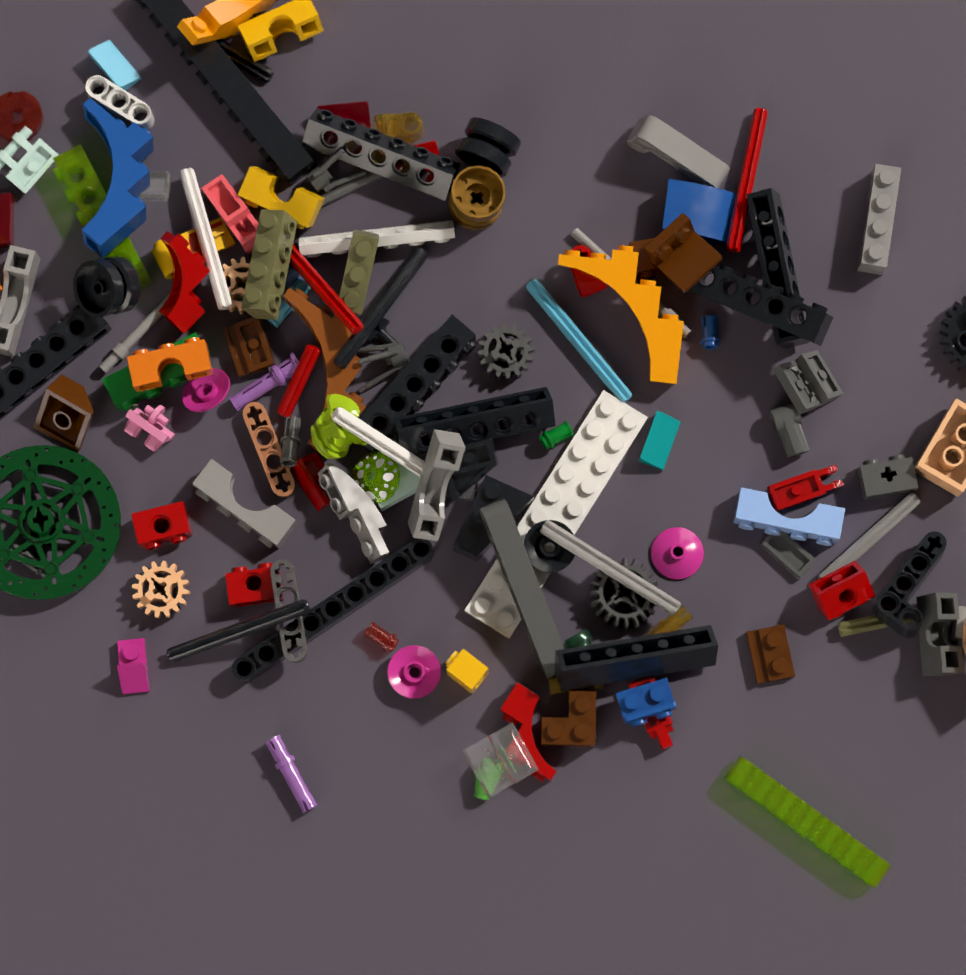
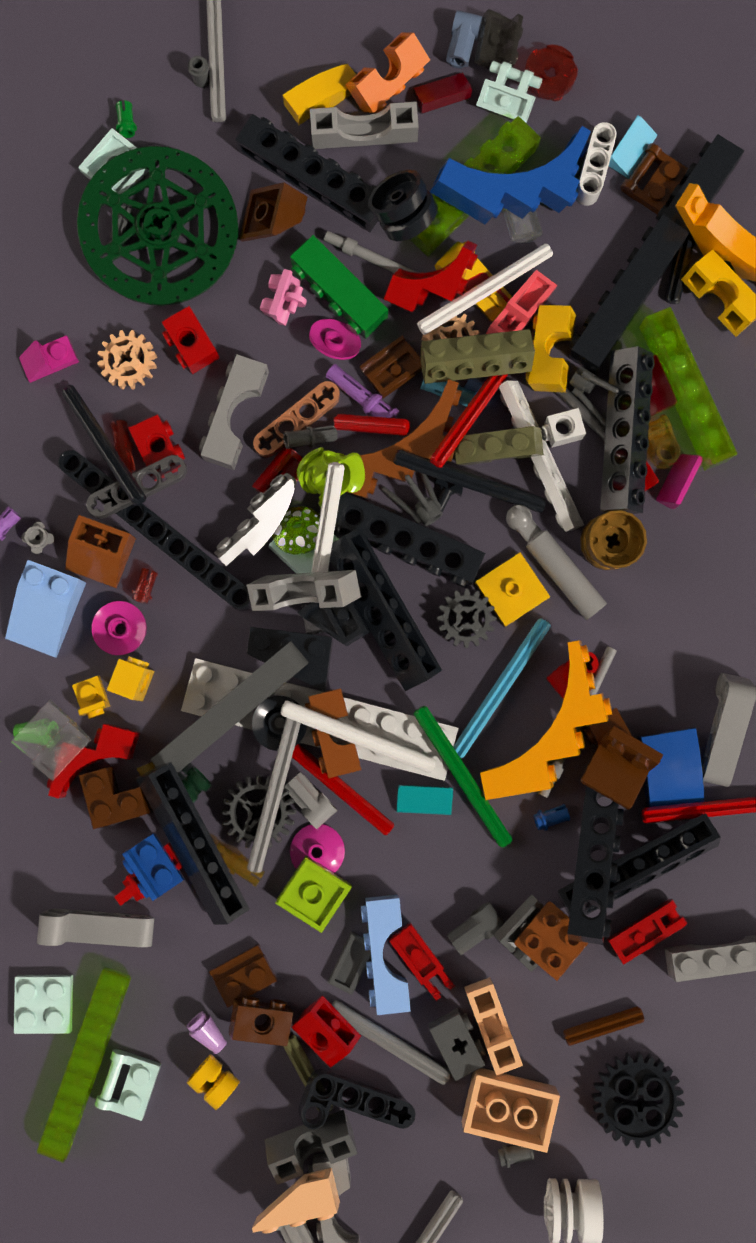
camera: 70 degrees right, 5 degrees up
orange arch [127,337,214,392] -> none
black wheel [455,117,521,177] -> none
green pin [539,421,574,450] -> none
none -> light blue slope [5,560,86,658]
none -> light aqua plate [14,975,73,1034]
none -> light grey plate [21,522,54,554]
none -> light grey beam [37,909,154,947]
none -> dark orange slope [65,515,136,588]
none -> yellow bracket [72,676,110,719]
none -> light aqua plate [95,1049,162,1121]
none -> clear red axle [110,420,135,474]
none -> lavender cone [186,1011,227,1054]
none -> yellow wheel [186,1054,240,1110]
none -> reddish brown brick [228,996,293,1046]
none -> lime plate [275,856,352,933]
none -> white axle [280,701,436,773]
none -> light grey piece [284,772,338,829]
none -> red axle [292,744,394,835]
none -> dark orange arch [305,688,361,778]
none -> green axle [414,706,512,847]
none -> light nougat arch [464,977,523,1076]
none -> yellow plate [475,552,550,627]
none -> light grey piece [506,505,607,620]
none -> dark orange bracket [514,901,588,981]
none -> white brick [542,408,586,448]
none -> reddish brown axle [563,1006,645,1046]
none -> red plate [607,899,687,965]
none -> reddish brown plate [620,143,688,215]
none -> clear neon green brick [639,307,738,471]
none -> dark pink slope [656,454,703,510]

